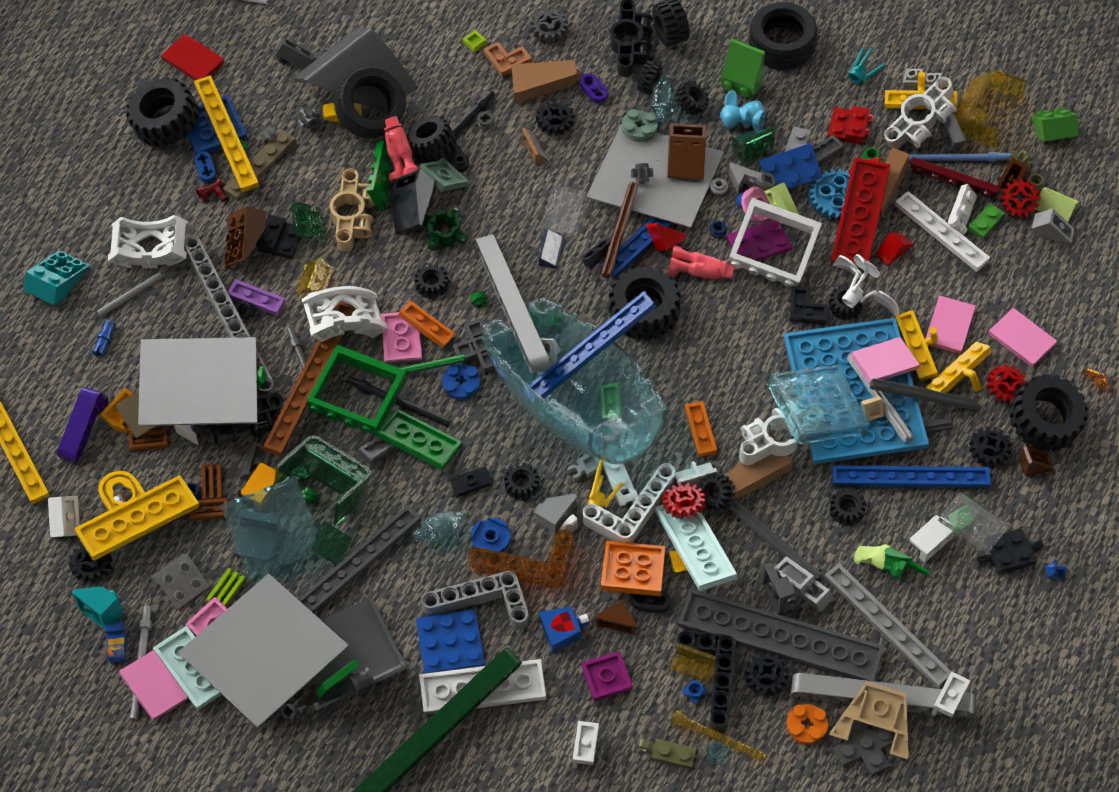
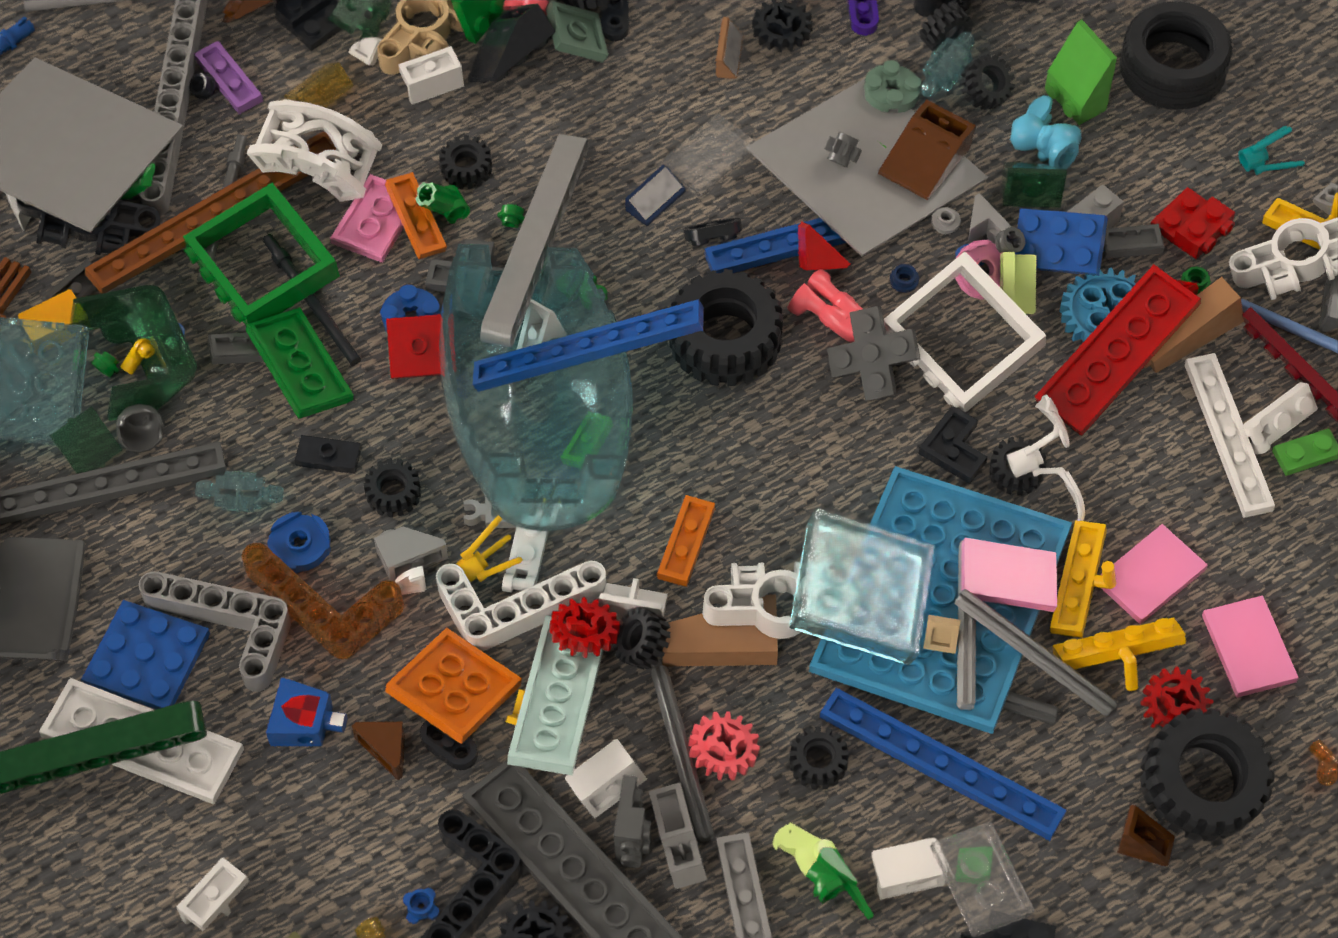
camera: 30 degrees right, 0 degrees up
green bar [400,354,466,374] -> none
dark green piece [422,208,468,251] -> none
magenta plate [581,651,633,701] -> none
reddish brown axle [601,182,638,279] -> none
clear yellow panel [670,643,716,683] -> none
magenta plate [727,220,792,261] -> none
red slope [875,233,914,266] -> none
black gear [969,426,1012,467] -> none
none -> dark grey hair [116,404,163,453]
none -> yellow arm [120,338,155,375]
none -> white tile [348,37,382,66]
none -> red plate [386,314,451,379]
none -> white panel [398,46,464,105]
none -> green piece [415,182,470,224]
none -> white panel [565,739,647,819]
none -> coral gear [688,711,760,780]
none -> dark grey plate [827,306,921,401]

